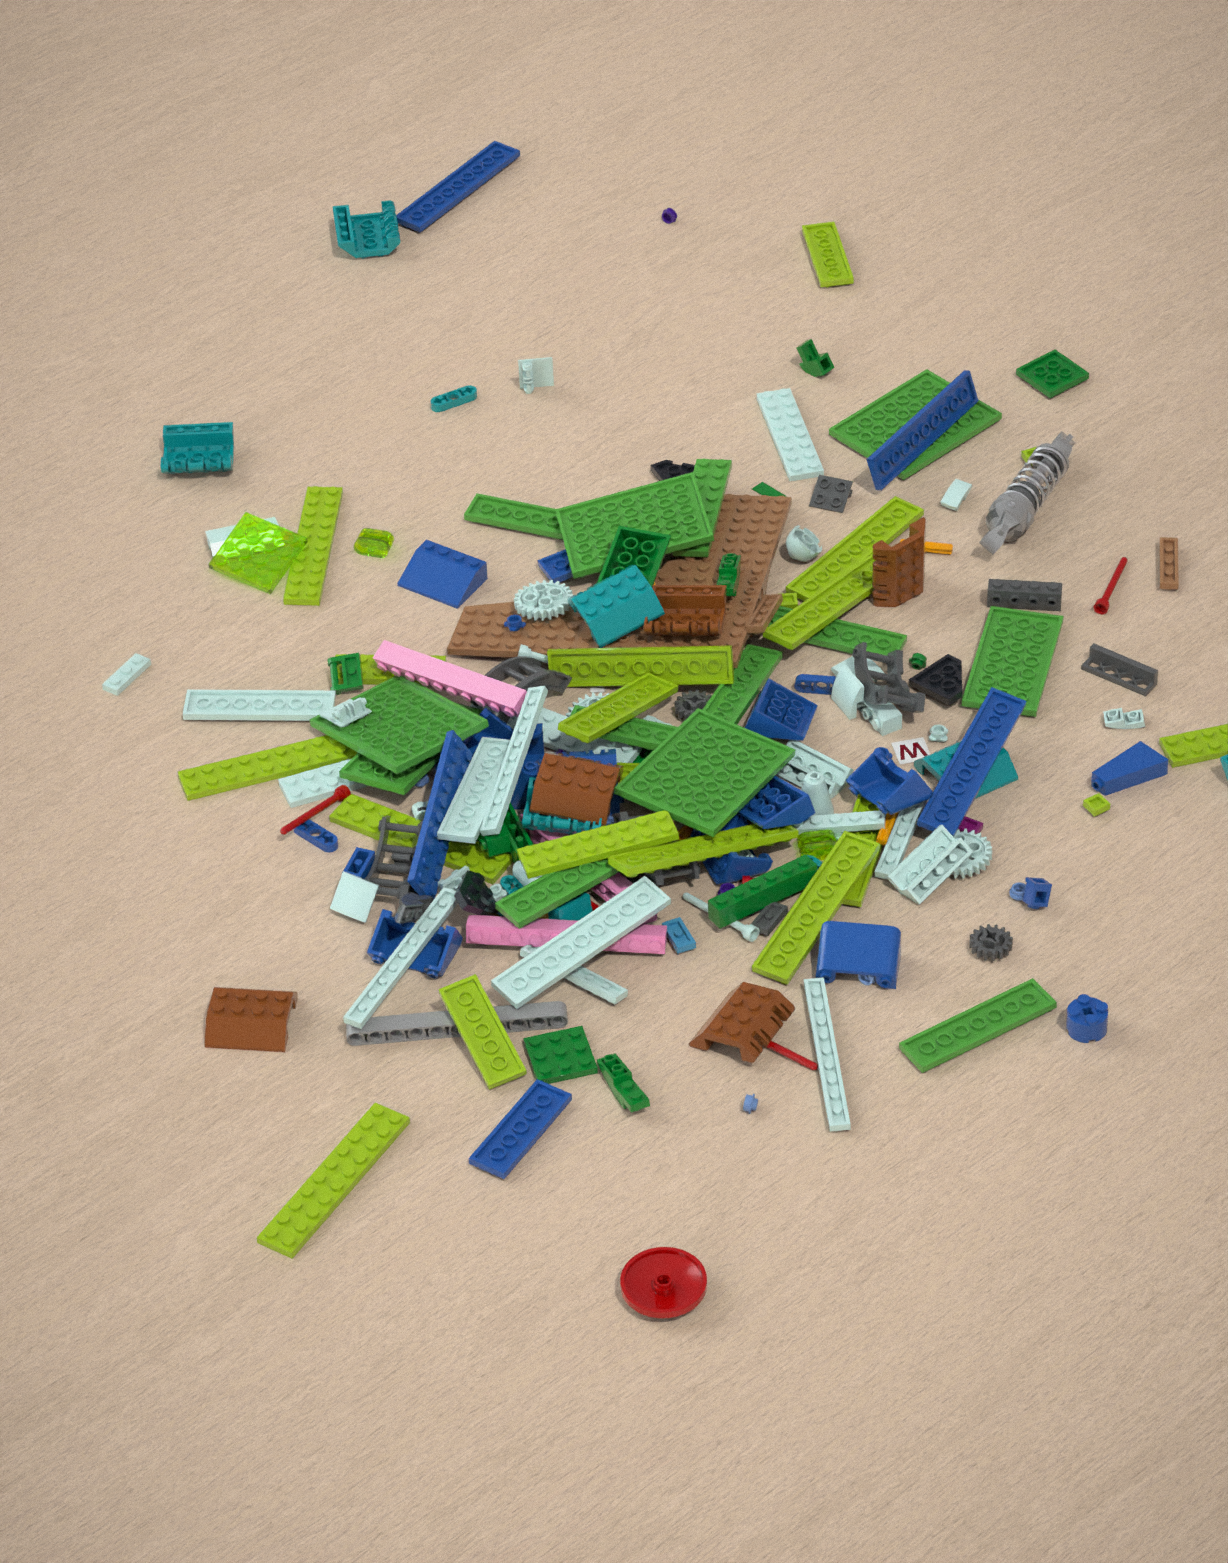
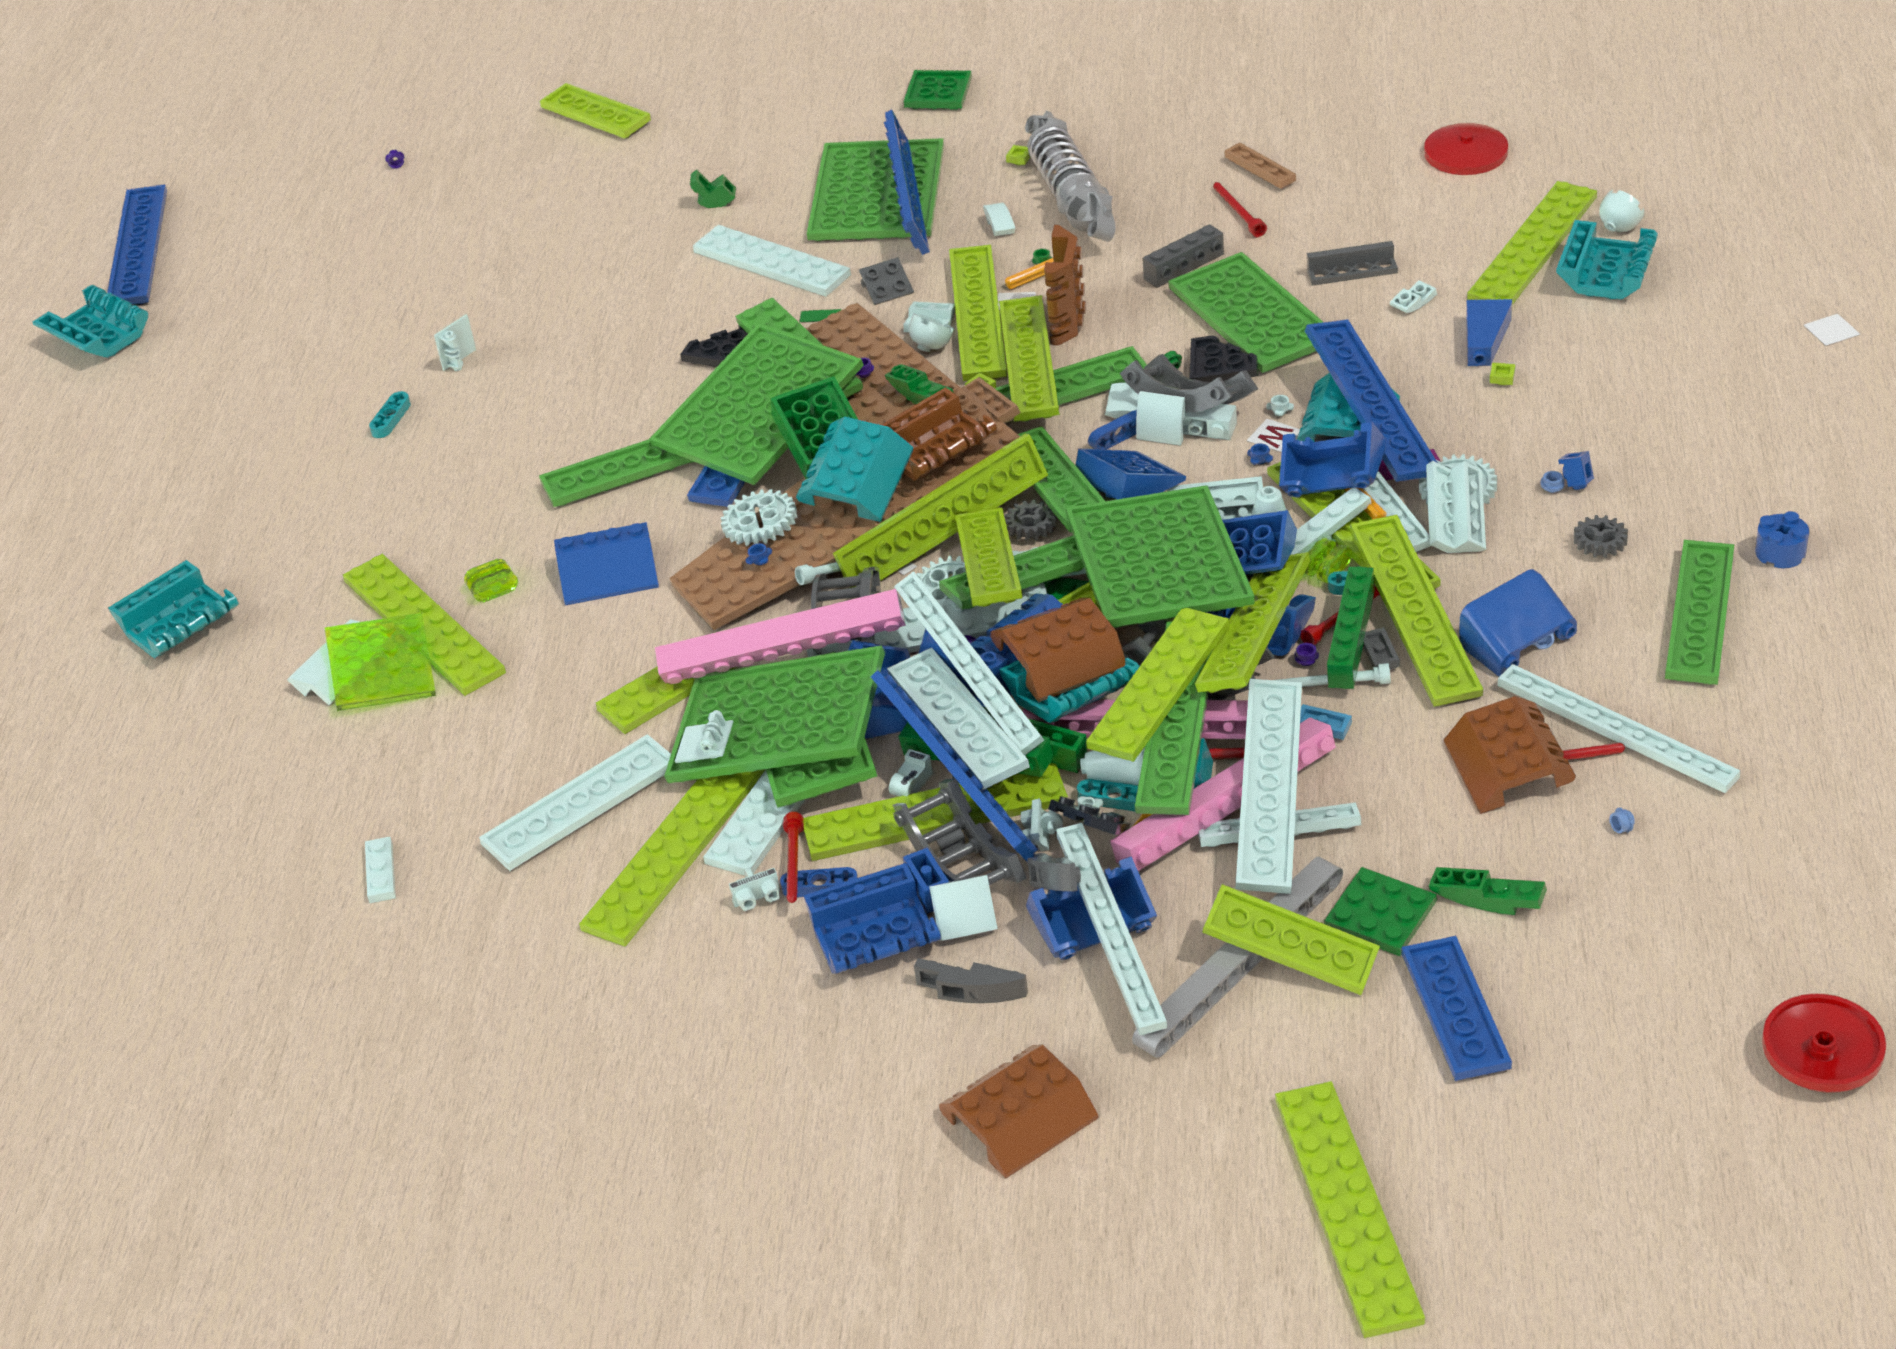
camera: 40 degrees left, 0 degrees up
green plate [327,652,364,695] -> none
none -> light aqua hips [729,868,780,911]
none -> blue slope [803,863,941,974]
none -> dark purple plate [855,358,874,378]
none -> light aqua slope [903,302,955,332]
none -> dark grey slope [914,958,1028,1003]
none -> green plate [1032,248,1052,265]

